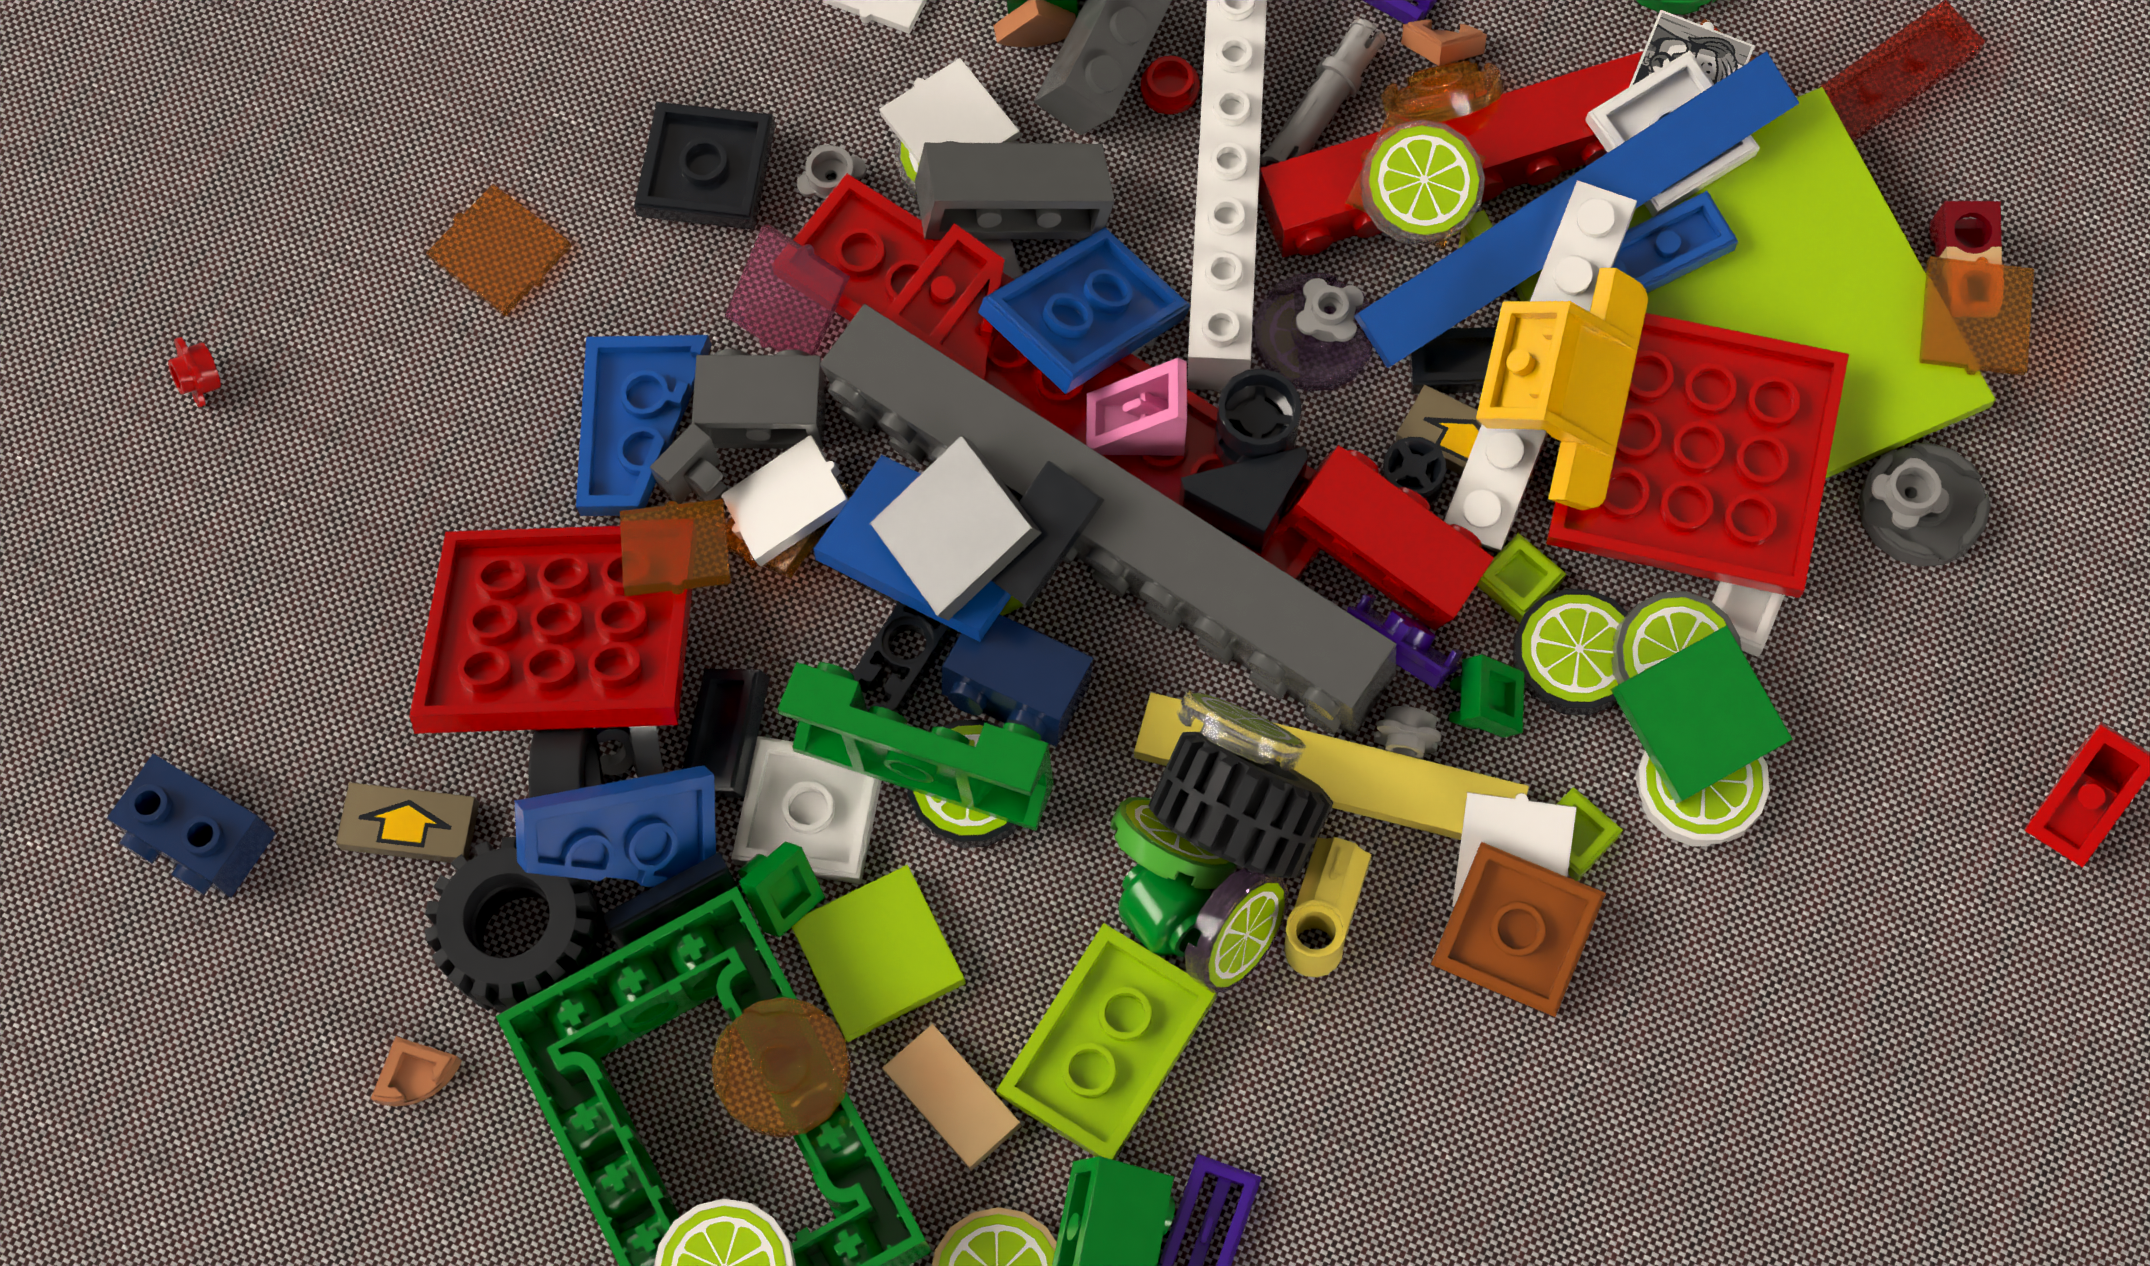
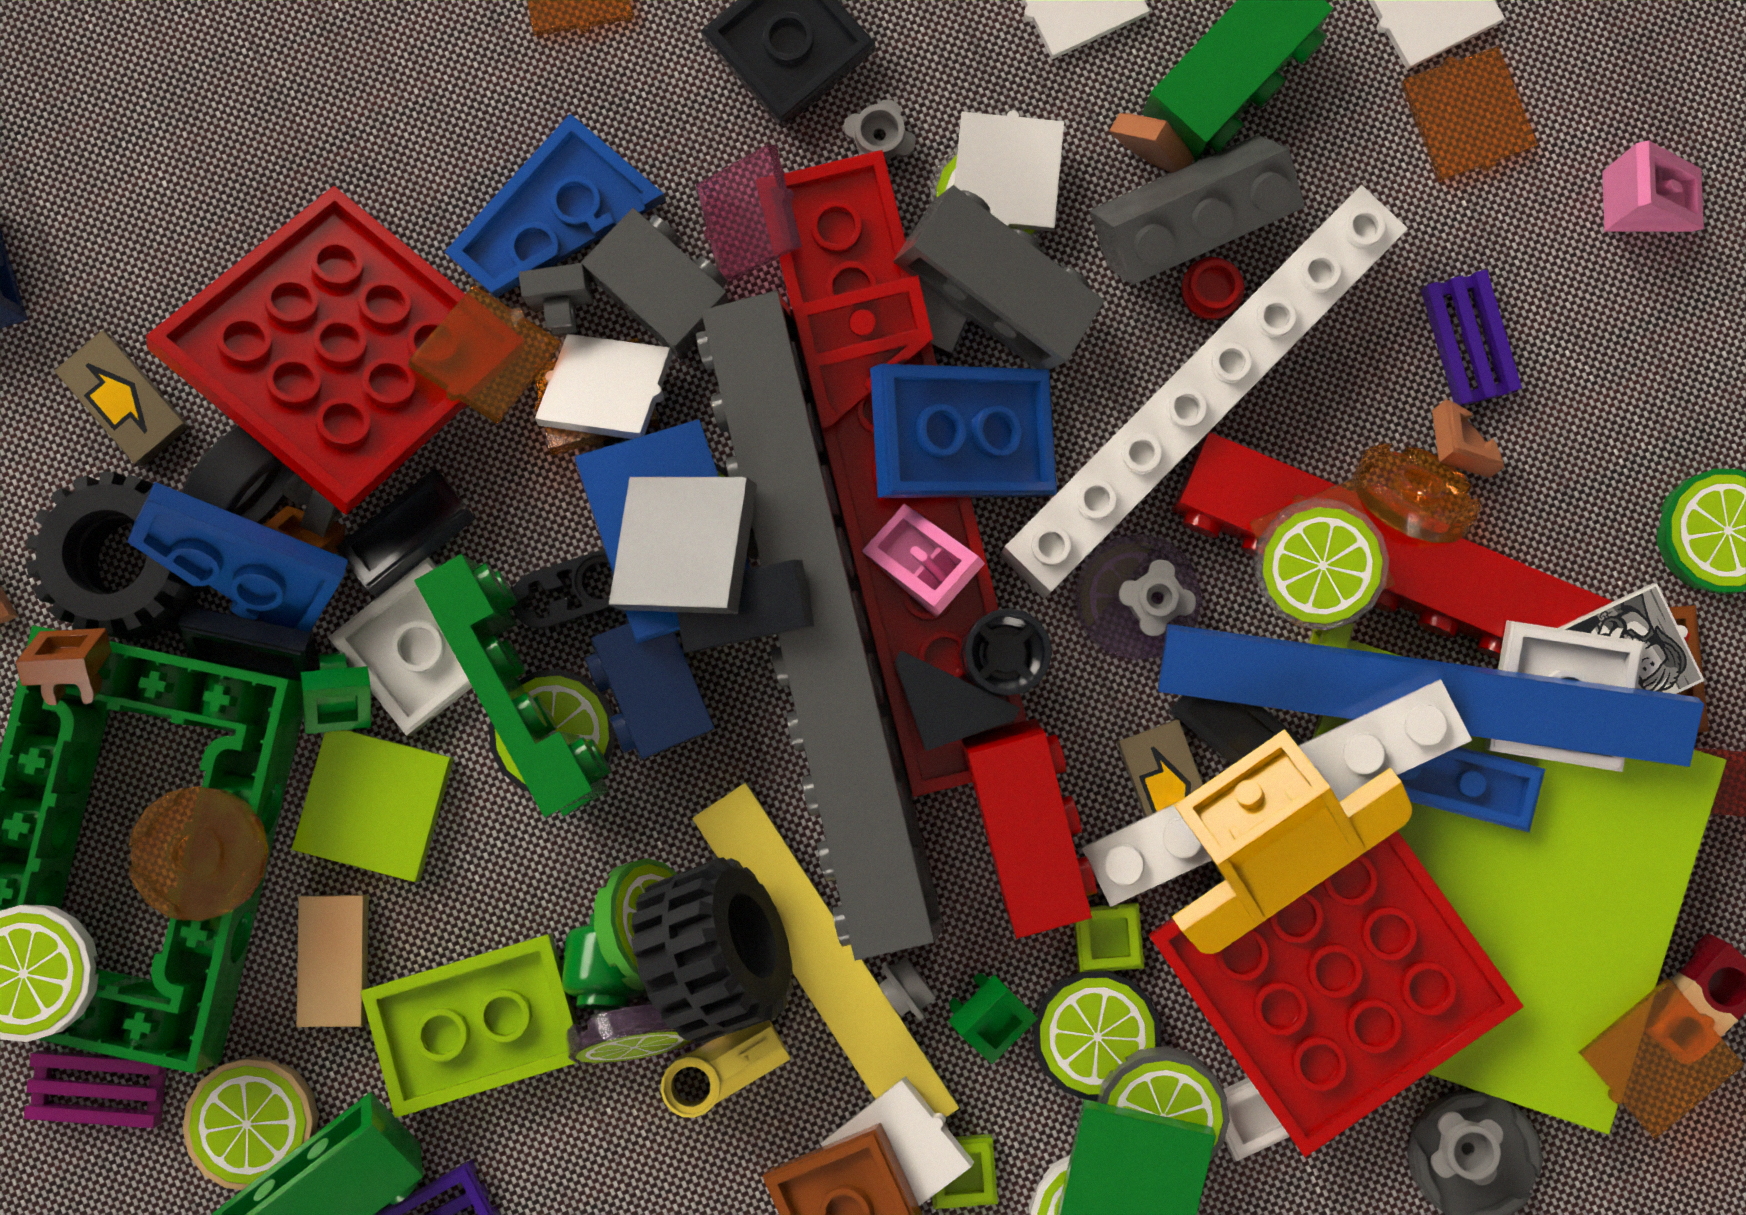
camera: 35 degrees right, 15 degrees up
clear tile [1176,691,1306,771] -> none
light grey pin [1260,18,1386,167] -> none
dark purple piece [1347,594,1464,689] -> none
black wheel [1381,437,1446,507] -> none
none -> dark orange tile [15,628,112,705]

